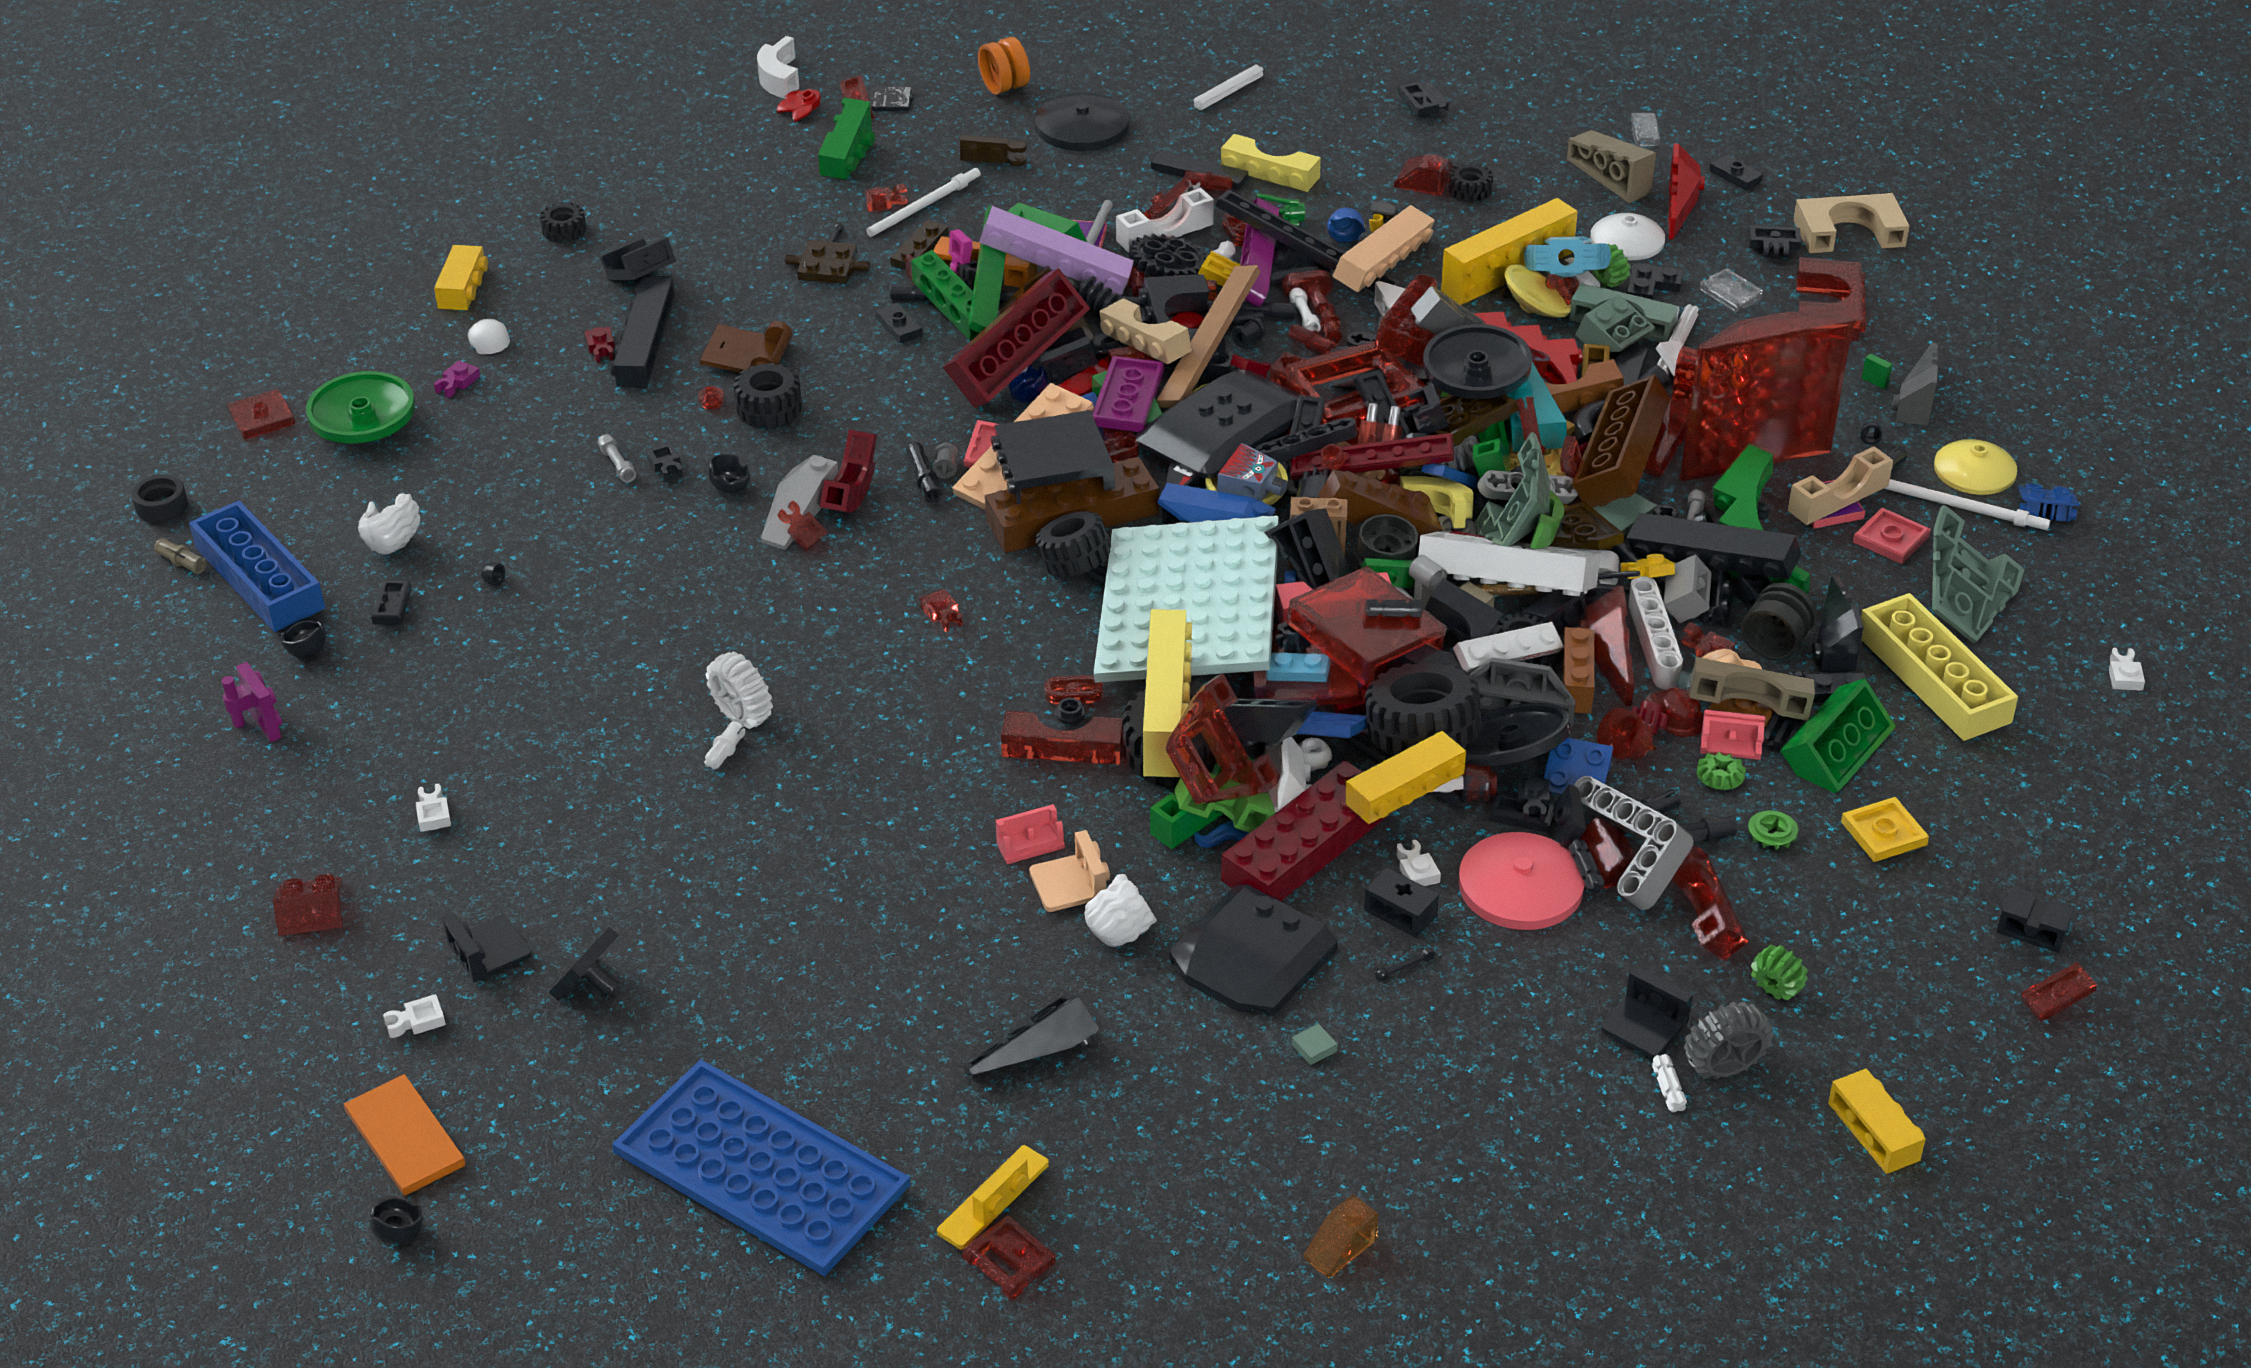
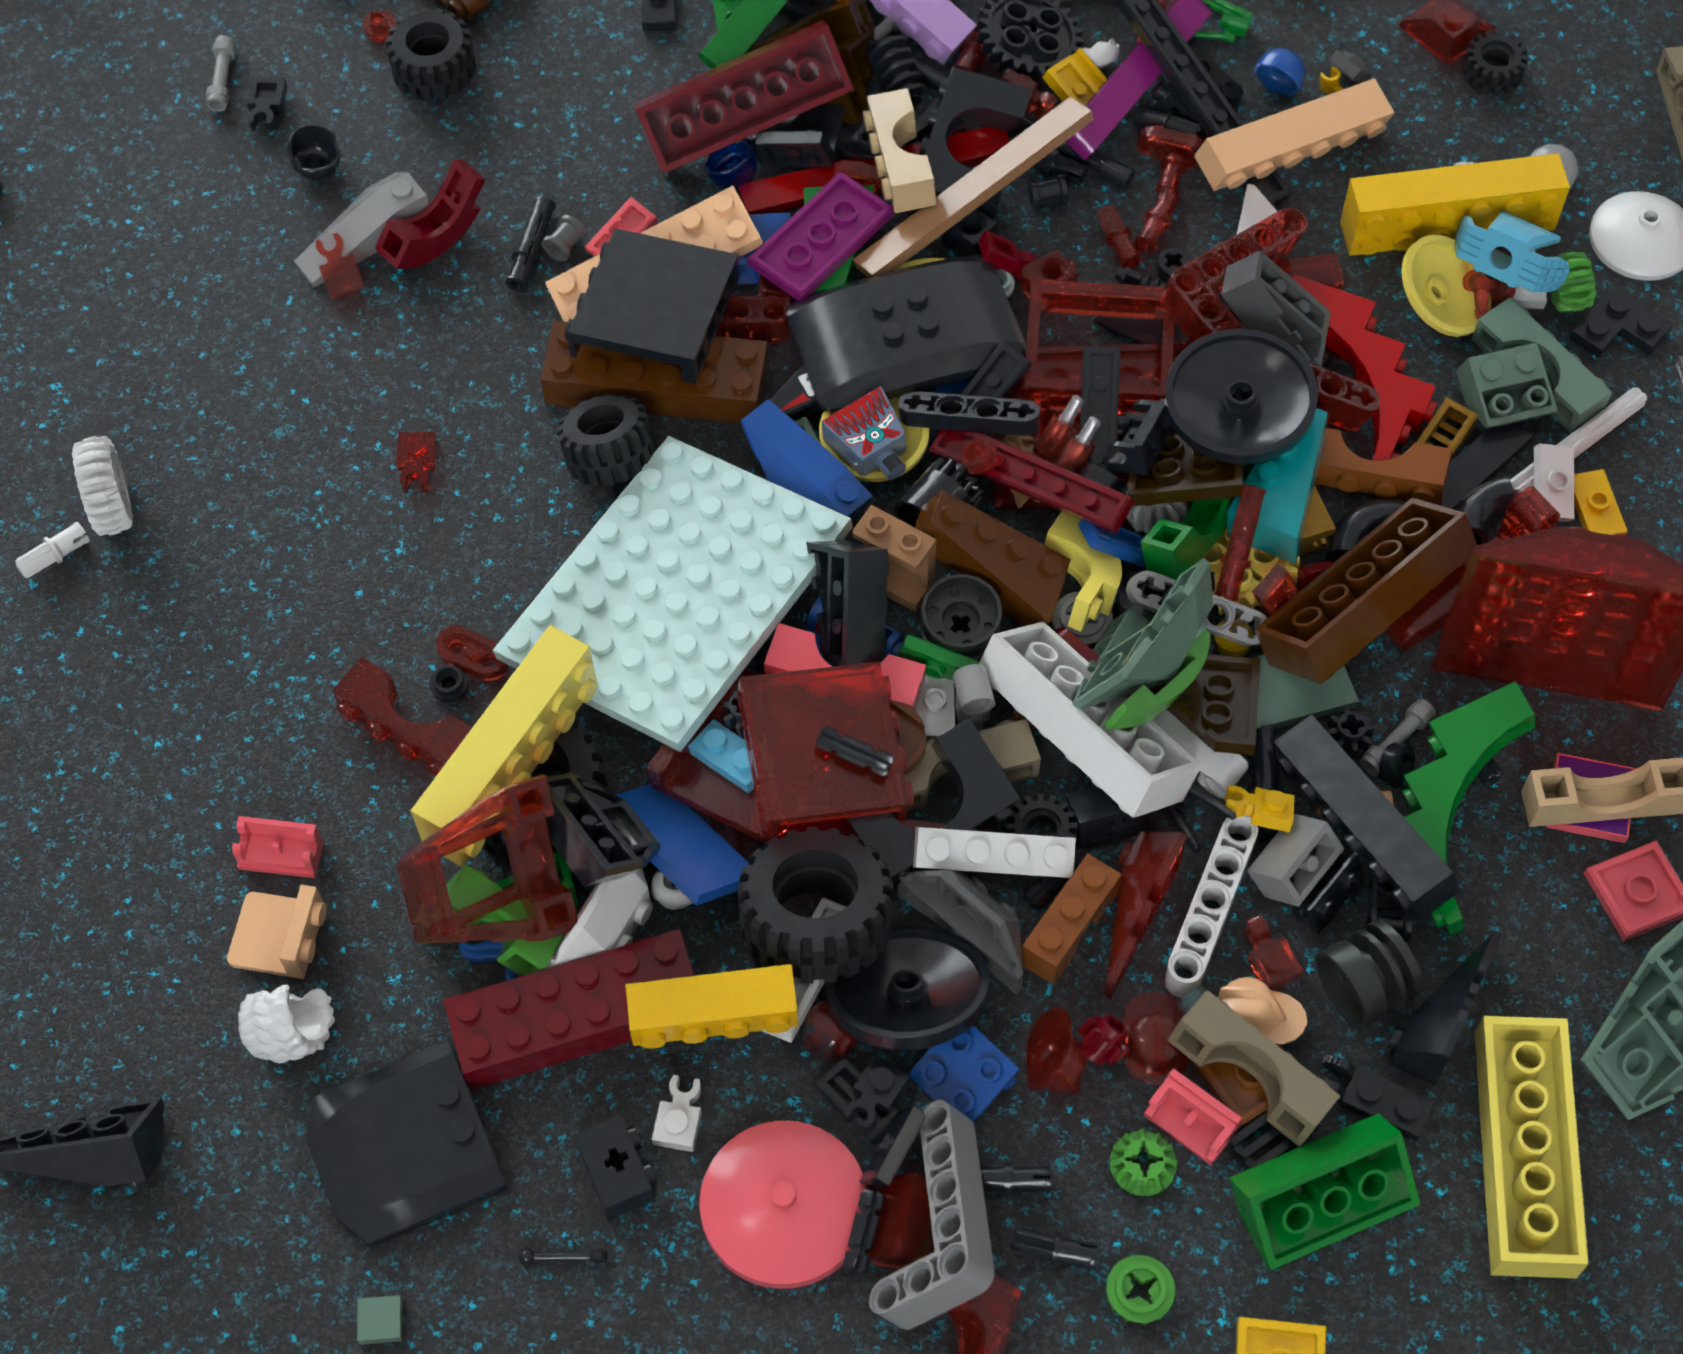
camera: 30 degrees right, 20 degrees up
white bar [1289,288,1321,335] -> none

